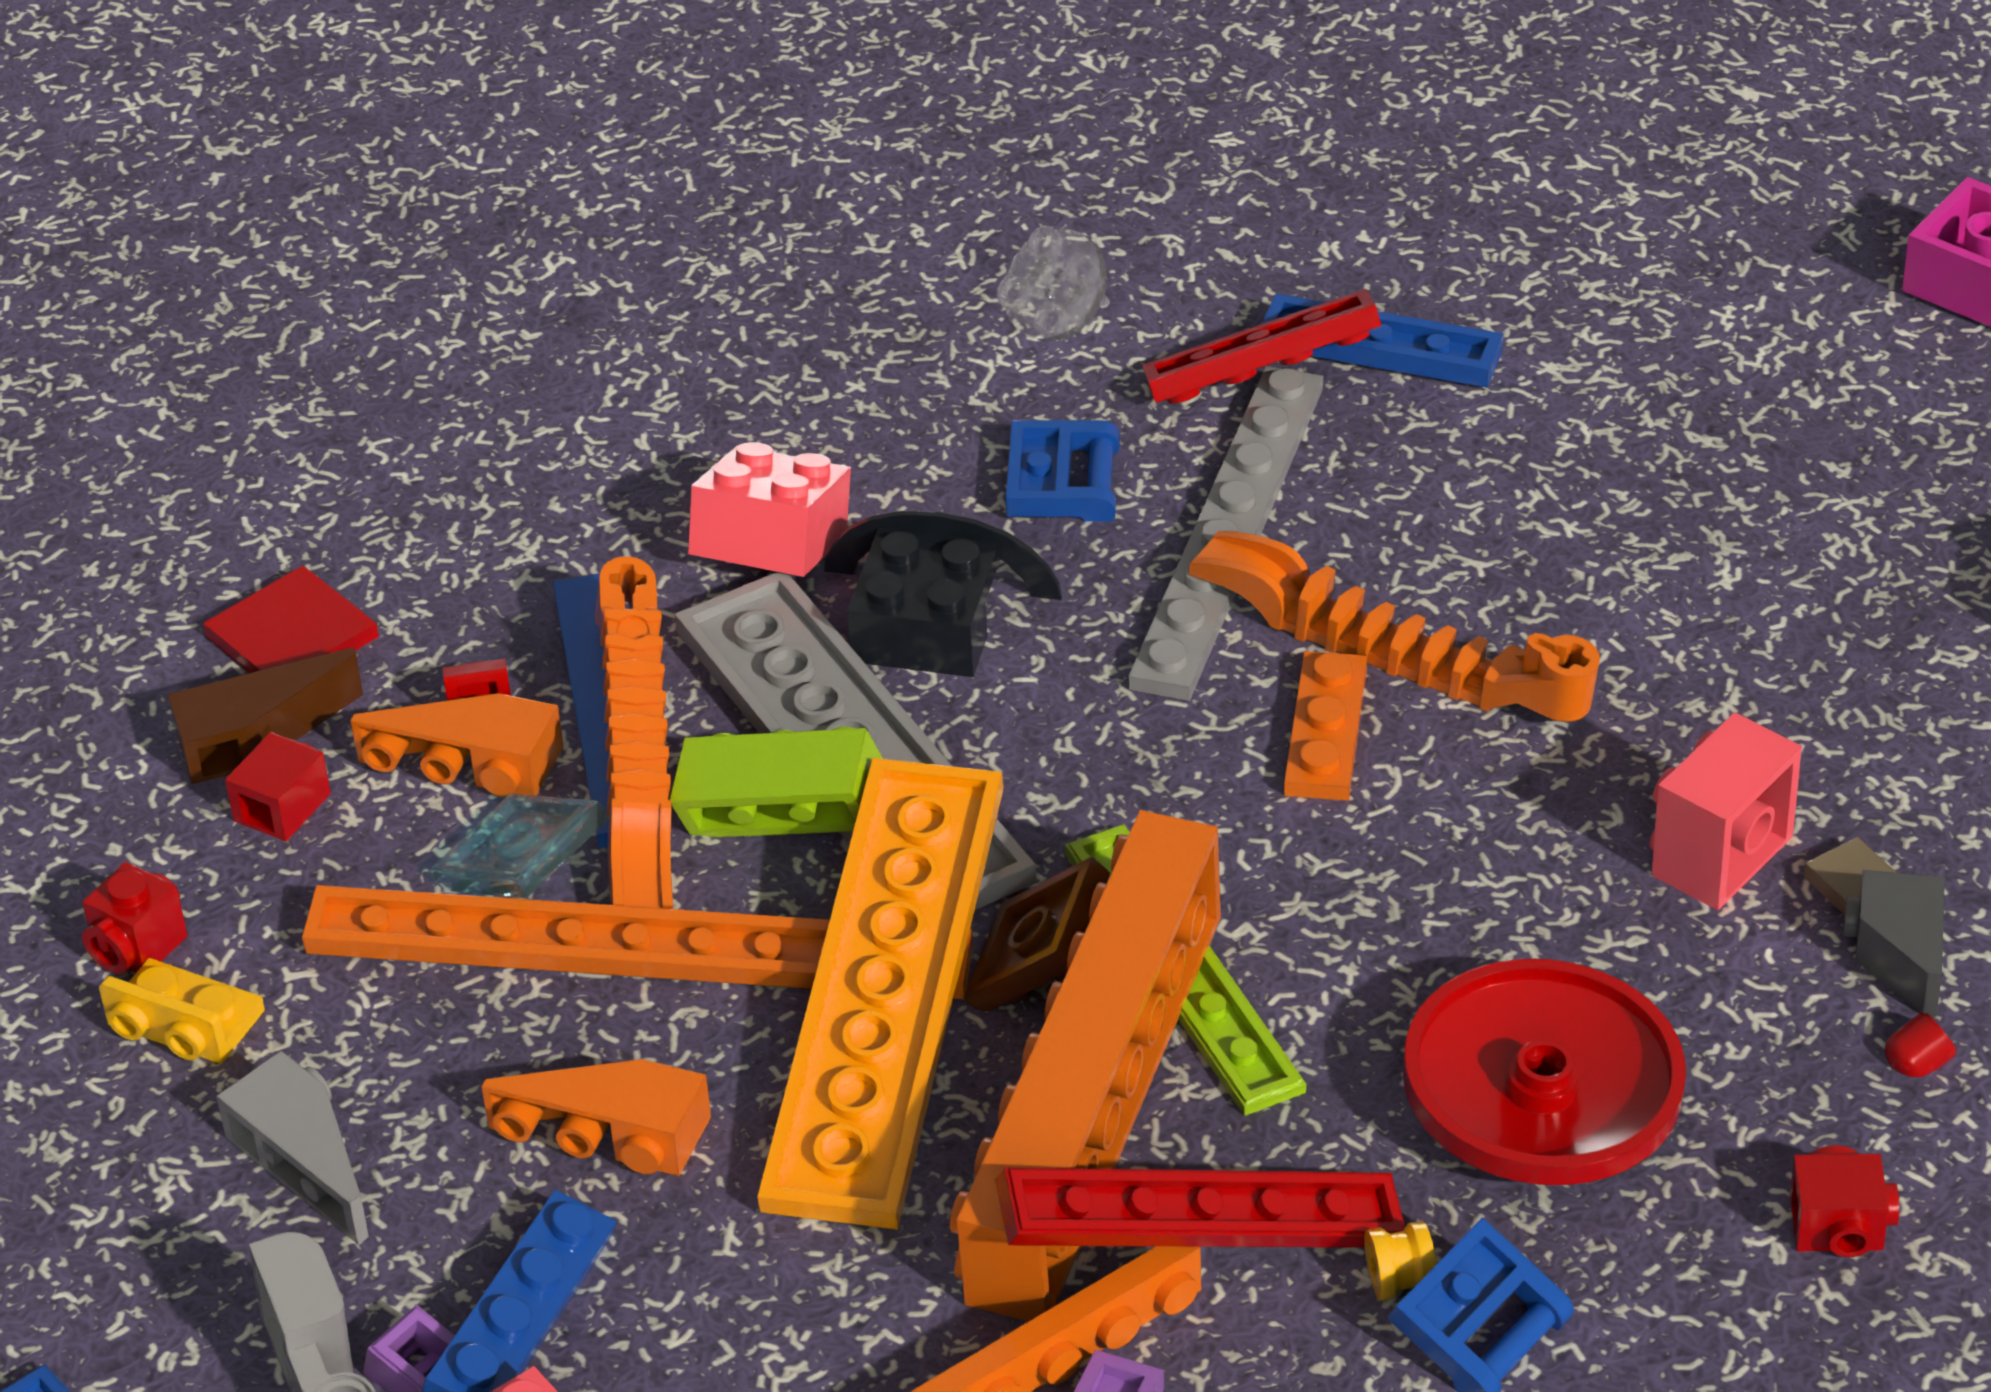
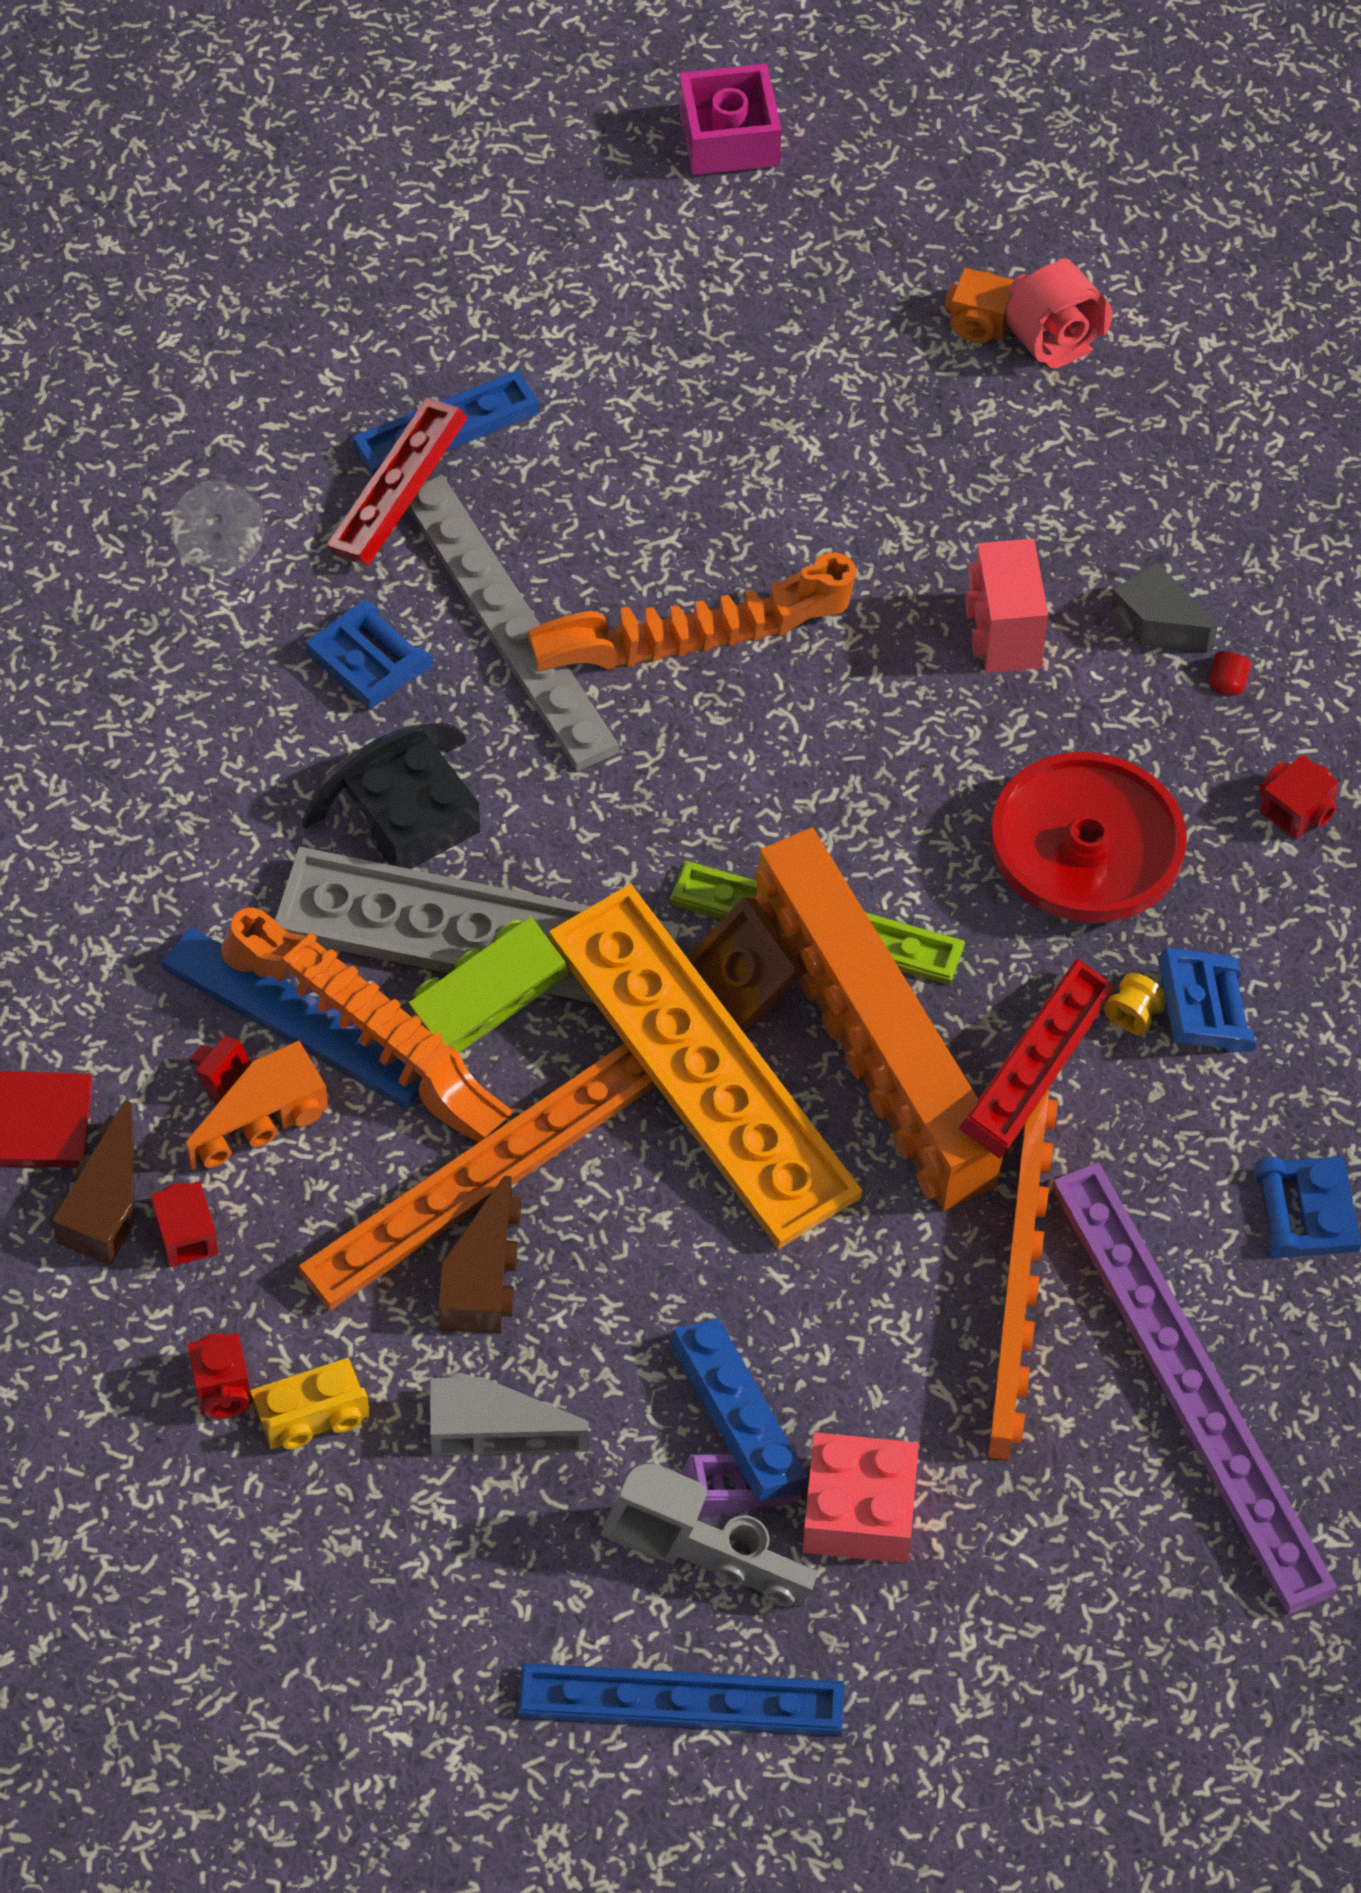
camera: 50 degrees left, 15 degrees up
clear light blue tile [429,794,608,899] -> none
orange slope [481,1059,711,1176] -> none
coral brick [688,443,851,577] -> none
orange plate [1284,651,1367,801] -> none
dark tan tile [1804,837,1897,914] -> none
none -> reddish brown slope [438,1176,521,1334]

